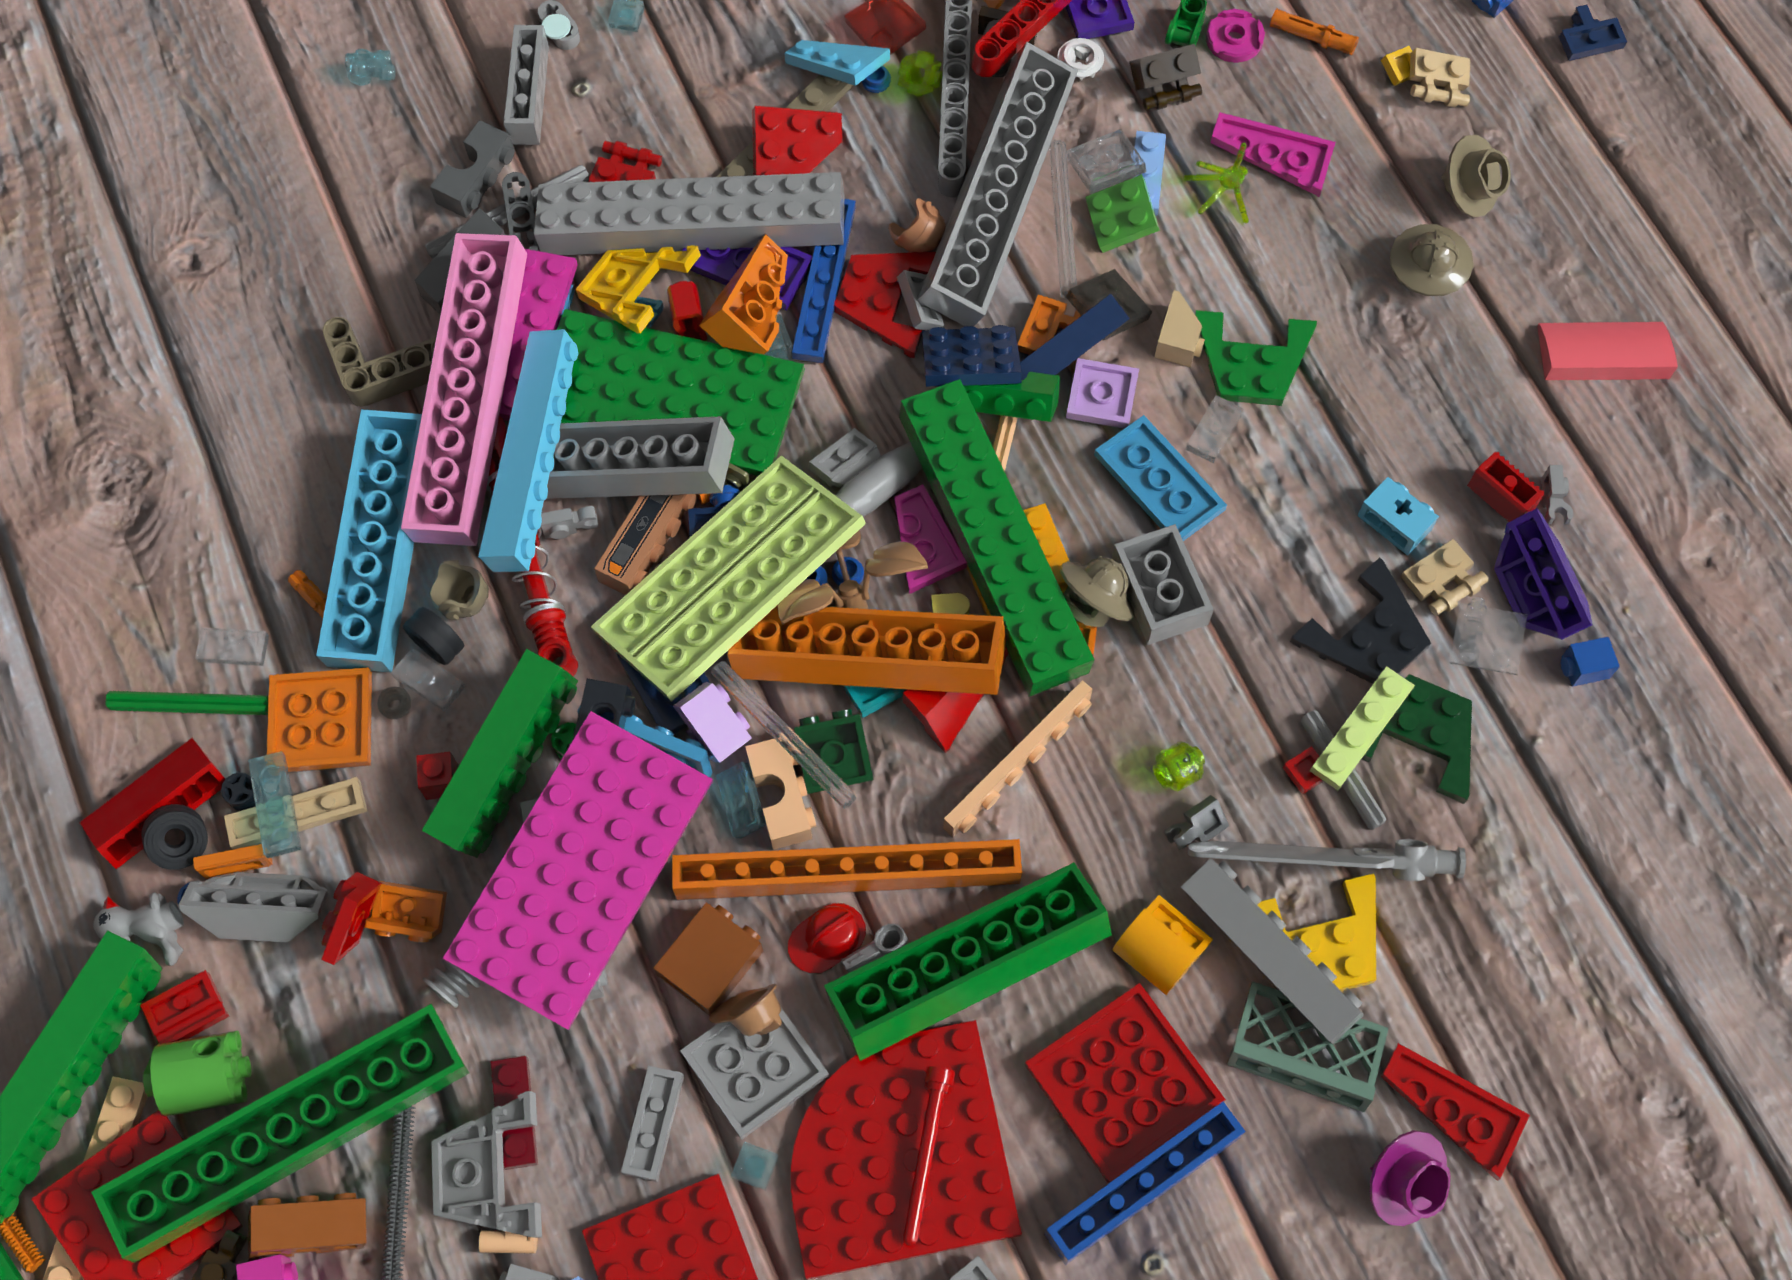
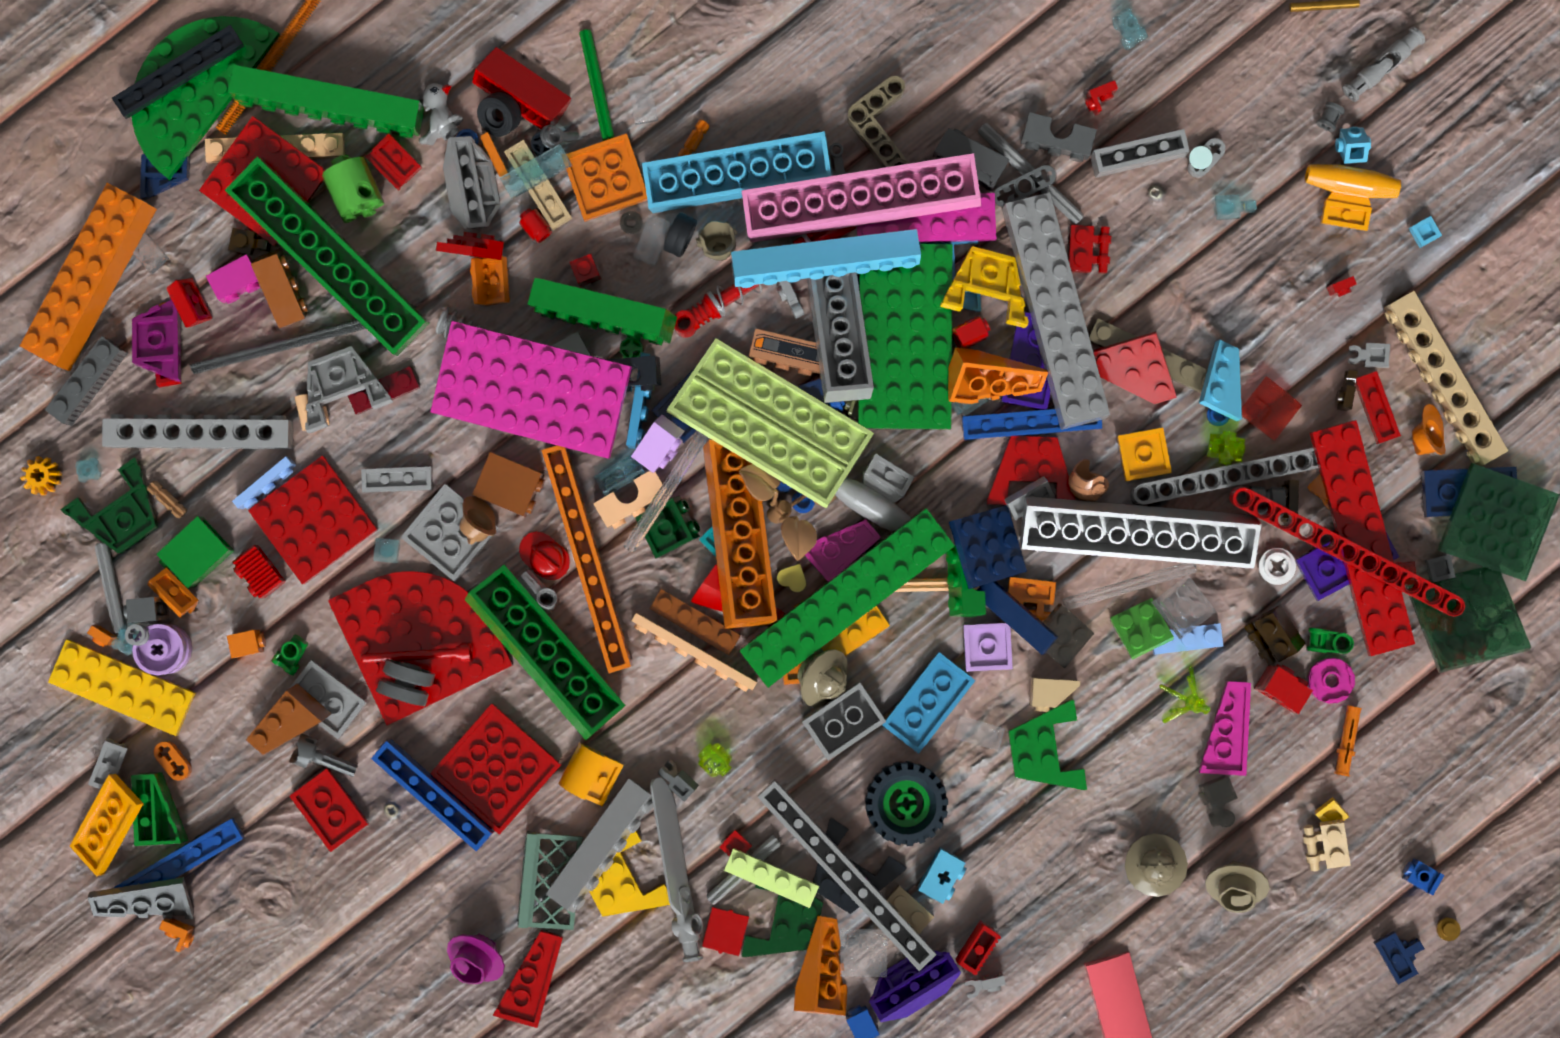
camera: 75 degrees right, 20 degrees up
none -> dark grey wheel [376,659,436,706]
none -> red brick [519,208,552,243]
none -> flat silver plate [540,125,579,148]
none -> dark orange plate [649,589,741,655]
none -> red piece [702,907,749,956]
none -> light grey brick [758,779,936,971]
none -> orange wedge [794,916,847,1016]
none -> black wheel [865,761,948,846]
none -> red bracket [1085,80,1118,116]
none -> light orange plate [1116,428,1172,482]
none -> clear smoke brick [1198,775,1238,827]
none -> red brick [1254,664,1313,714]

